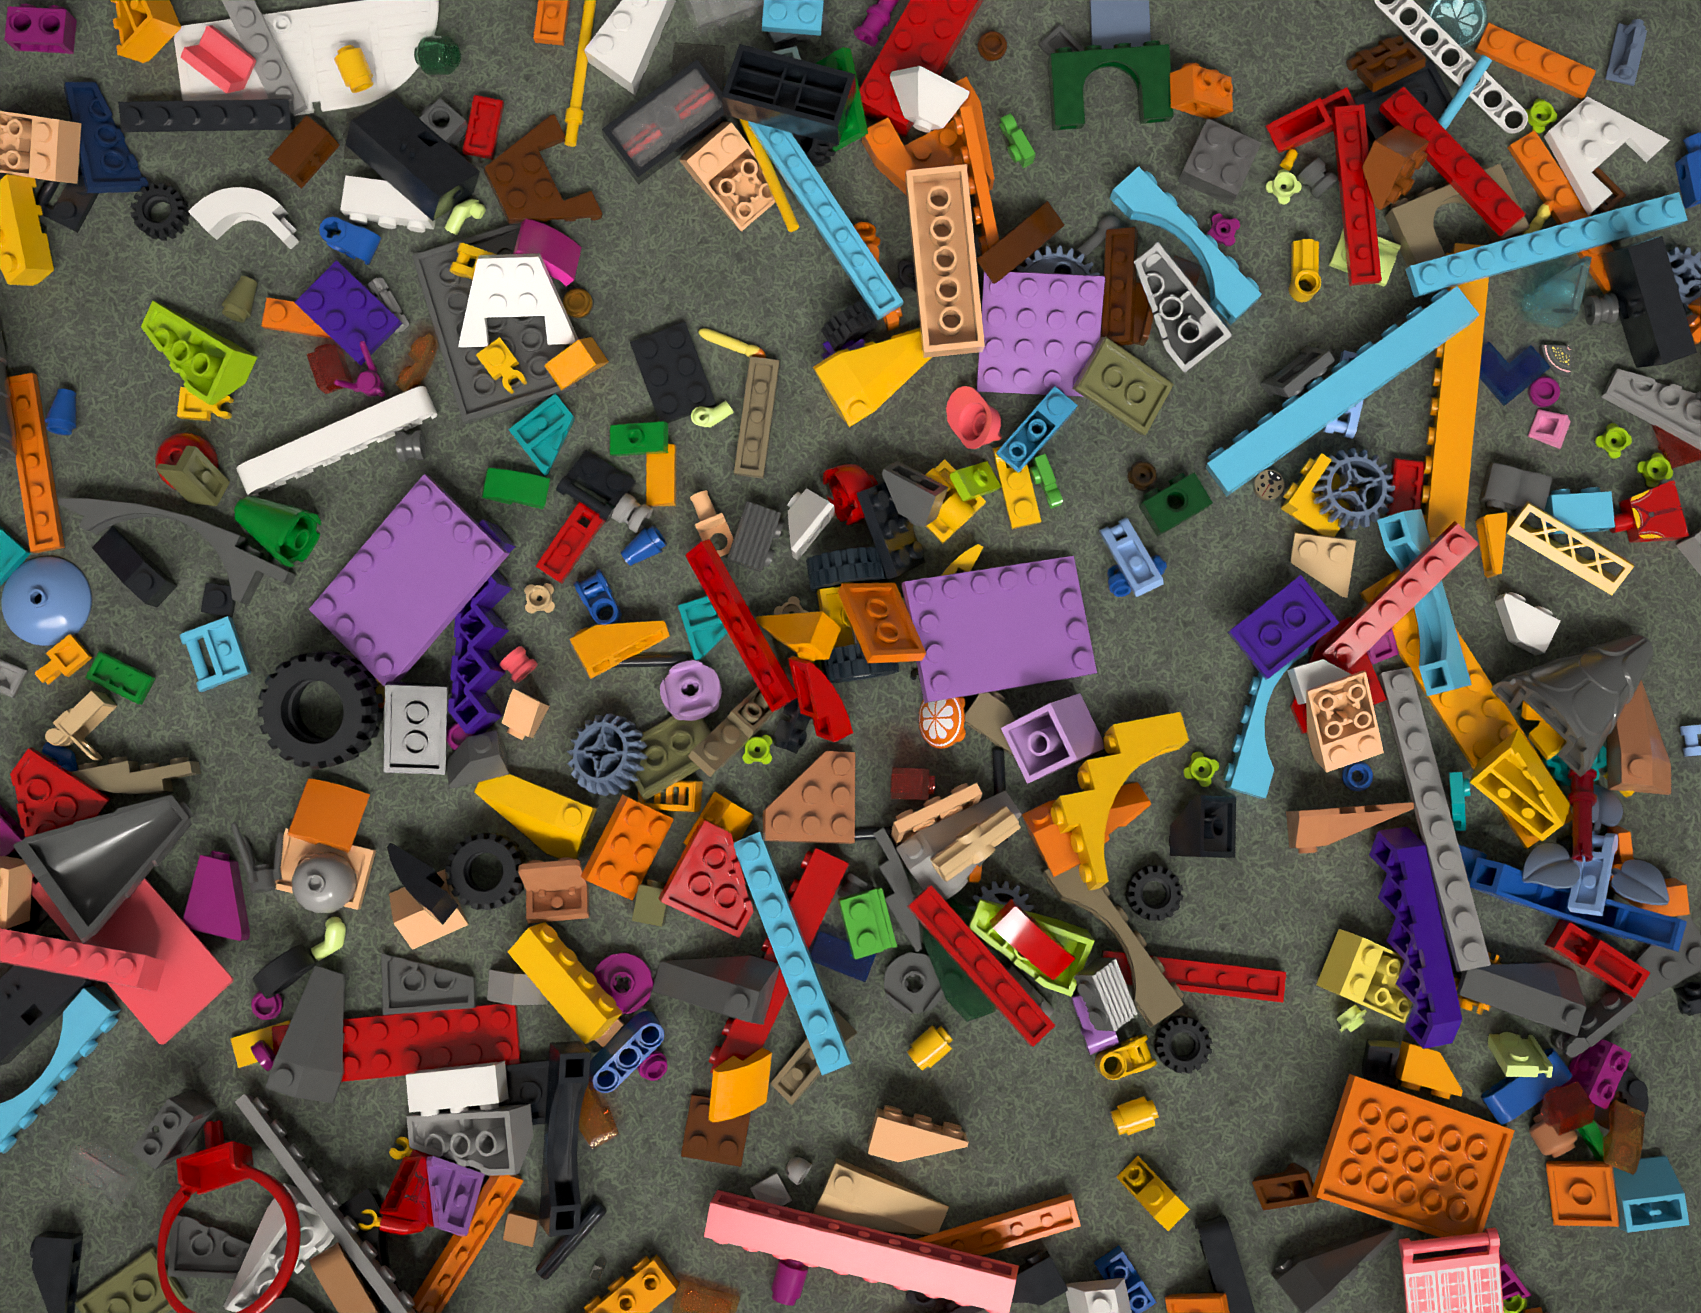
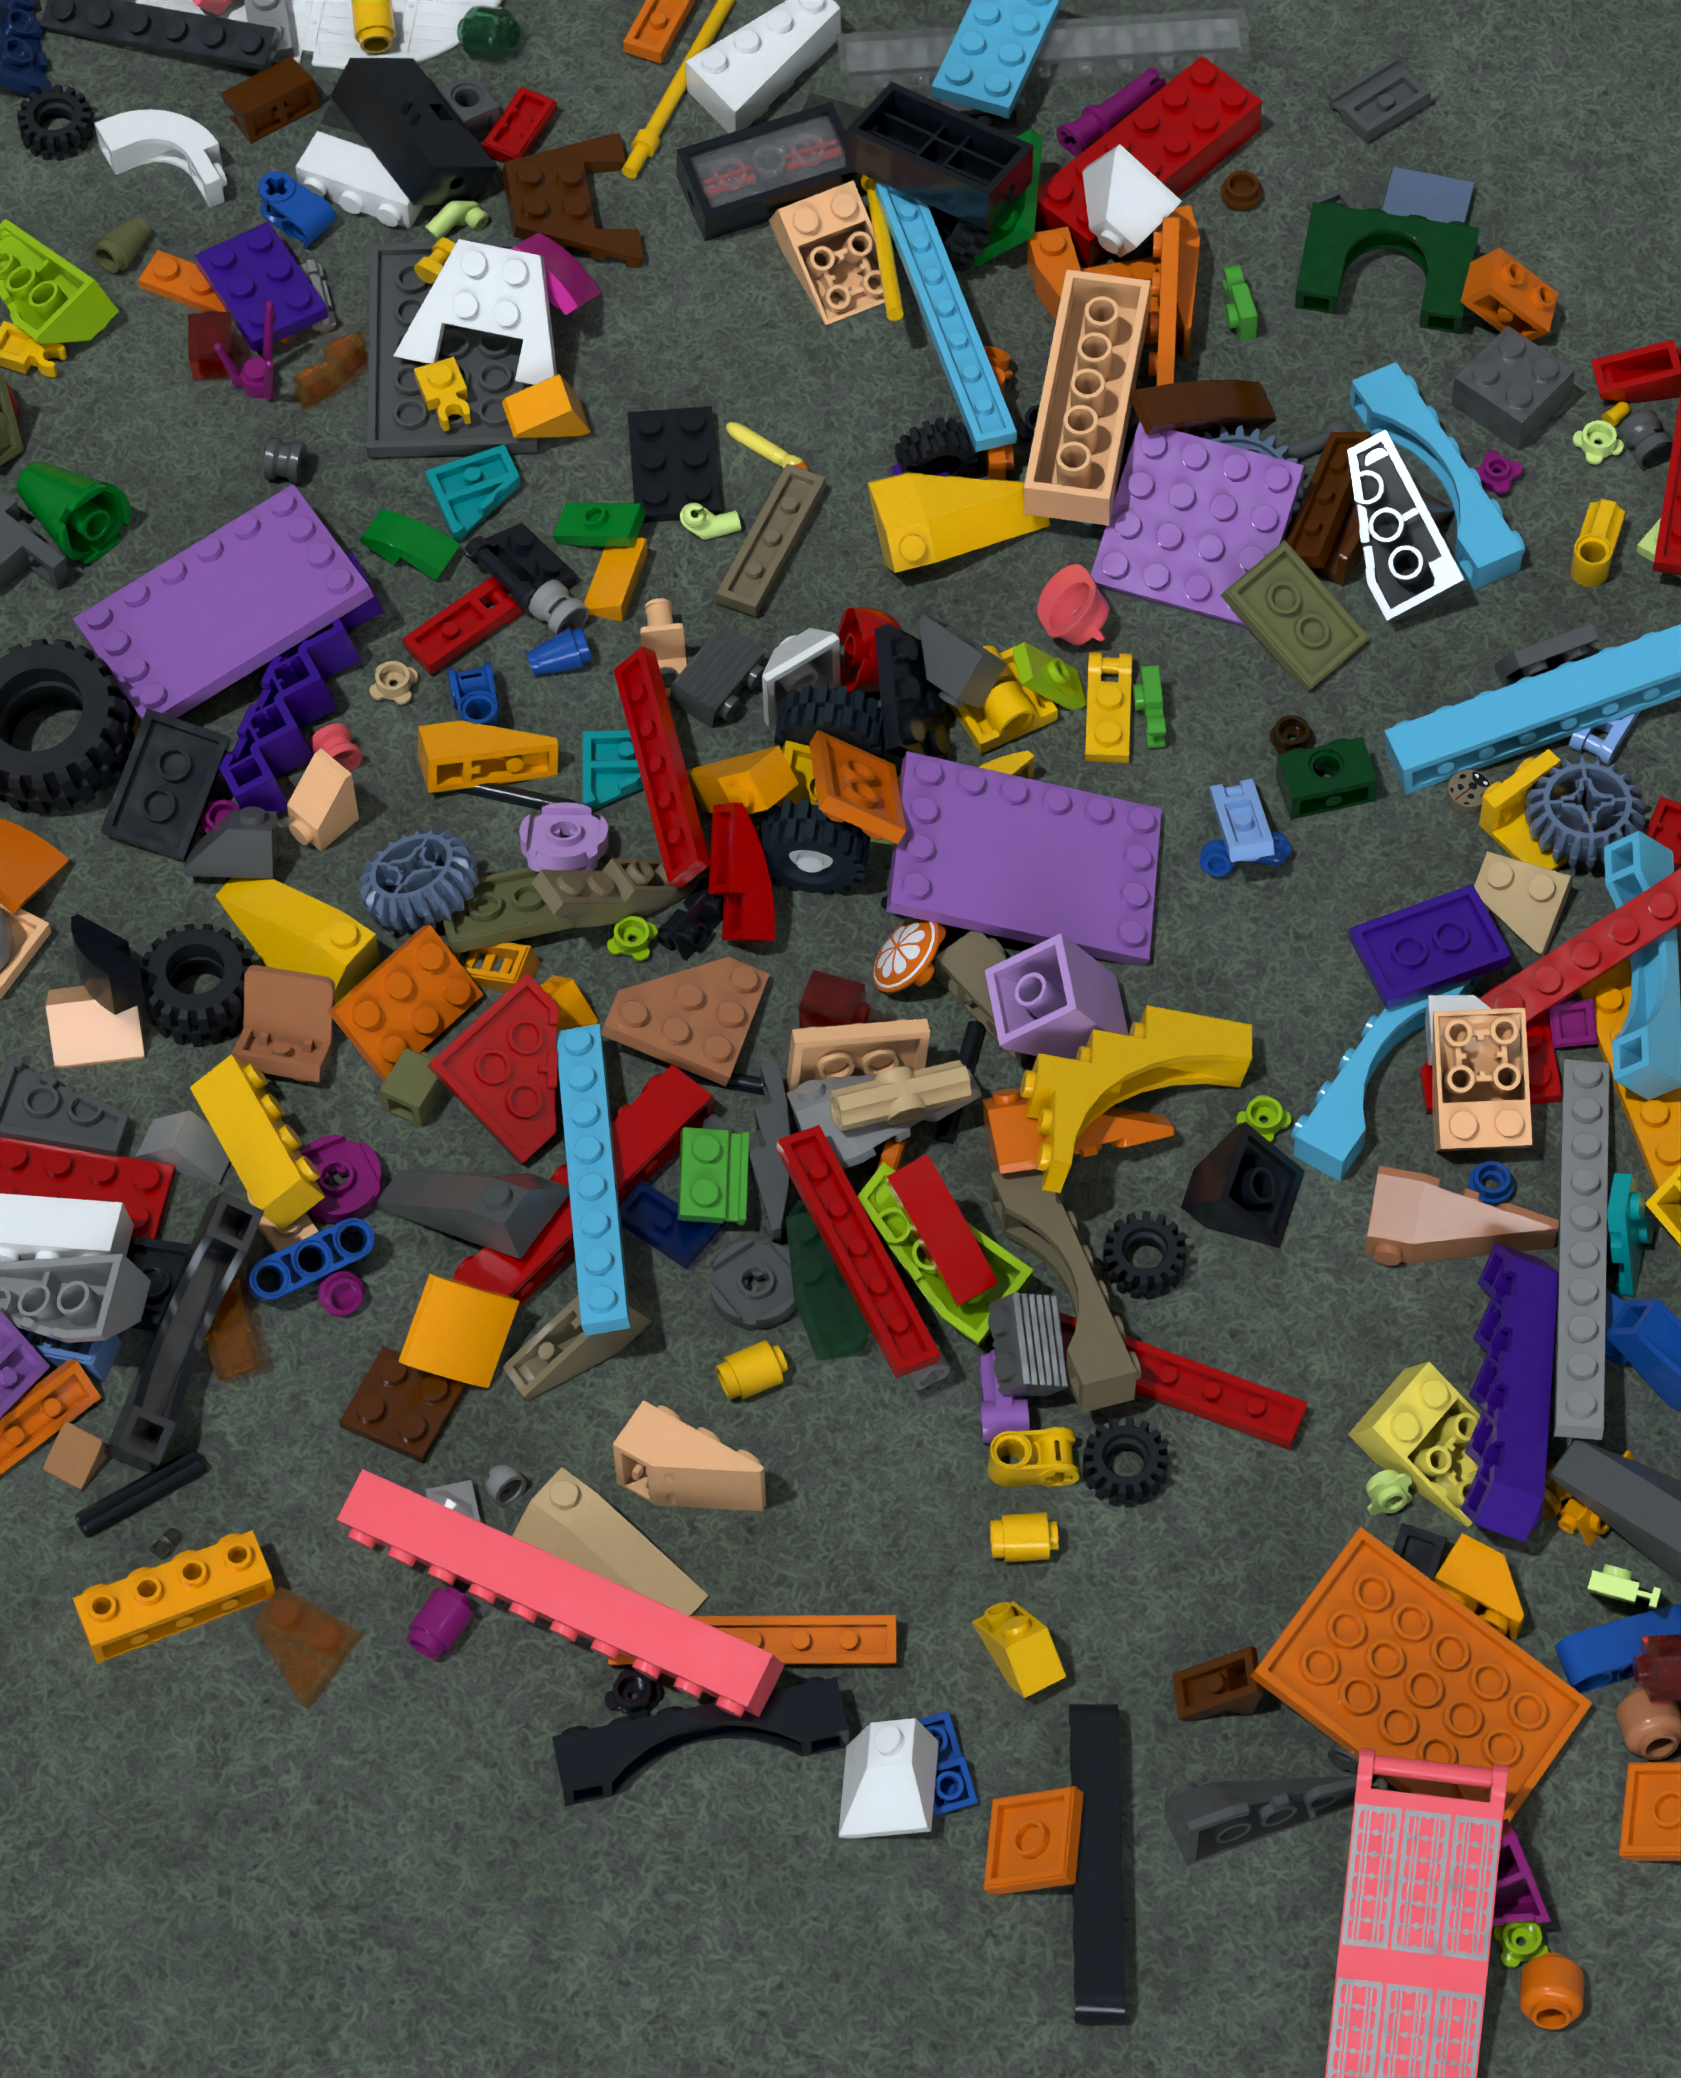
camera: 15 degrees right, 25 degrees down
white beam [236,386,438,497] -> none
pearl gold plate [563,288,593,318] -> none
dark azure slope [996,386,1078,473] -> none

